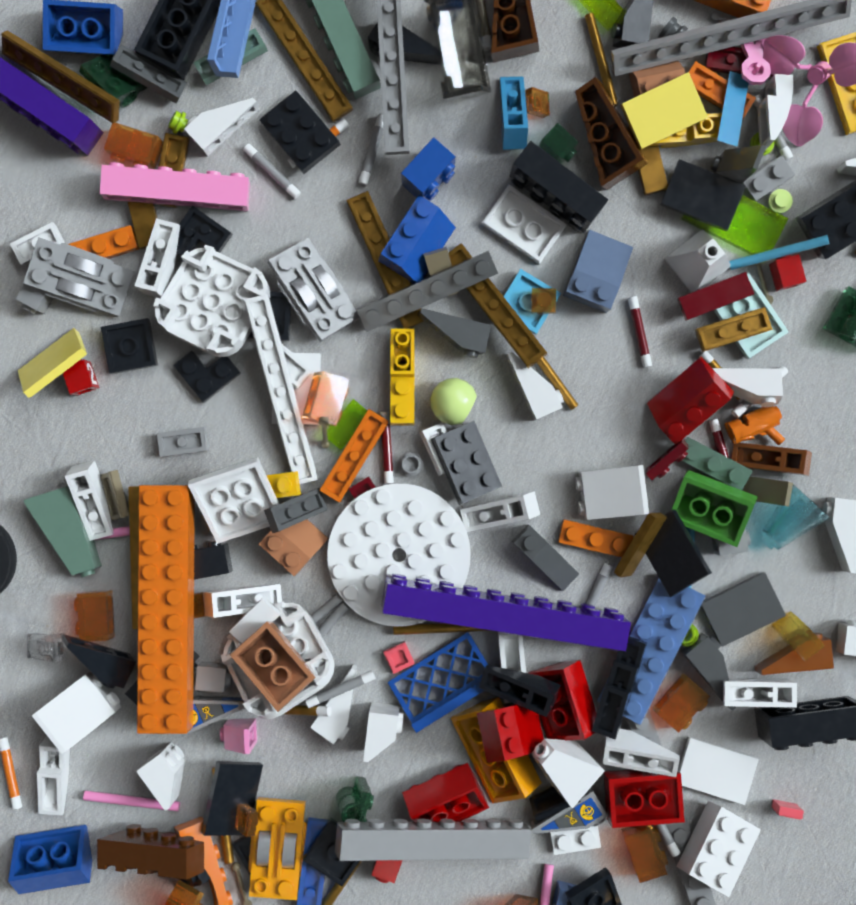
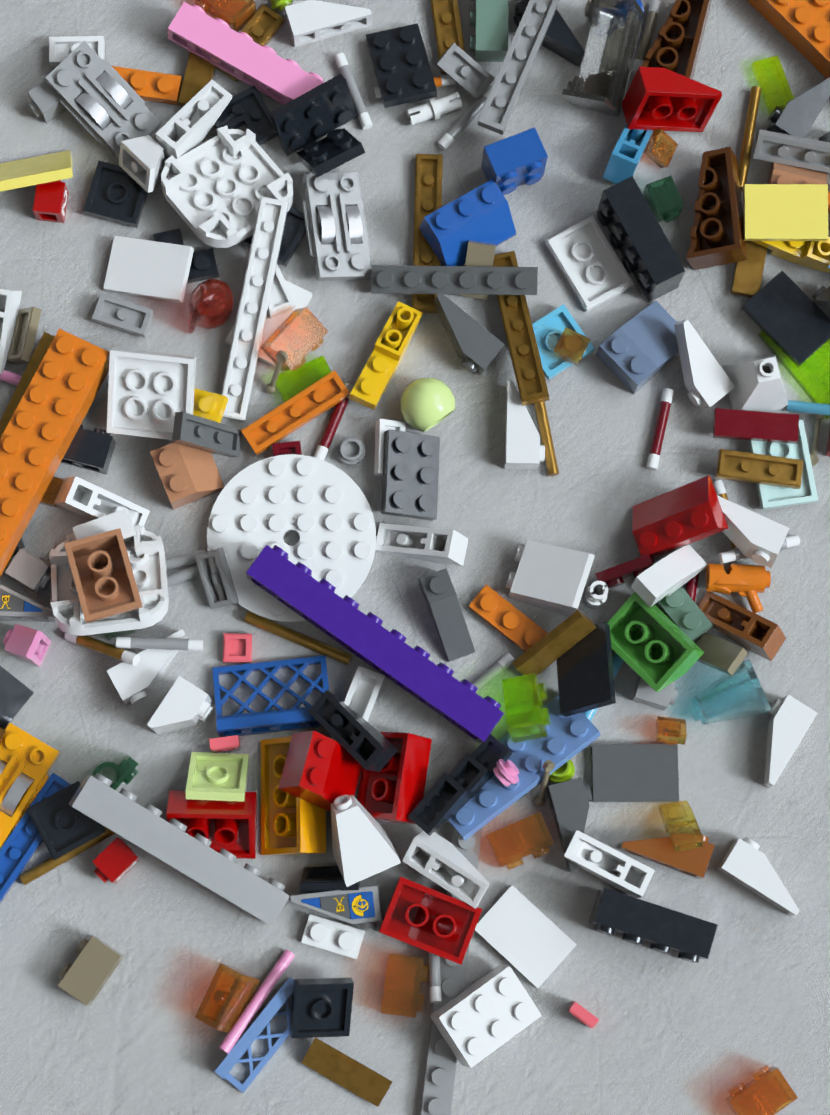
camera: 15 degrees right, 10 degrees down
none -> white tile [103,236,194,302]
none -> white slope [119,135,164,193]
none -> yellowish green plate [185,752,249,802]
none -> clear red piece [188,279,233,334]
none -> light grey tile [194,547,239,609]
none -> coral tile [209,735,241,753]
none -> black plate [270,73,357,156]
none -> black plate [297,128,365,178]
none -> white pin [406,92,463,126]
none -> light grey plate [436,43,495,99]
none -> bright pink plate [493,759,520,787]
none -> clear neon green brick [502,673,551,743]
none -> dark tan hinge [534,760,555,806]
none -> white pin [584,581,608,608]
none -> red slope [621,67,722,132]
none -> white slope [631,545,708,607]
none -> clear orange plate [655,716,687,745]
none -> white slope [674,320,735,408]

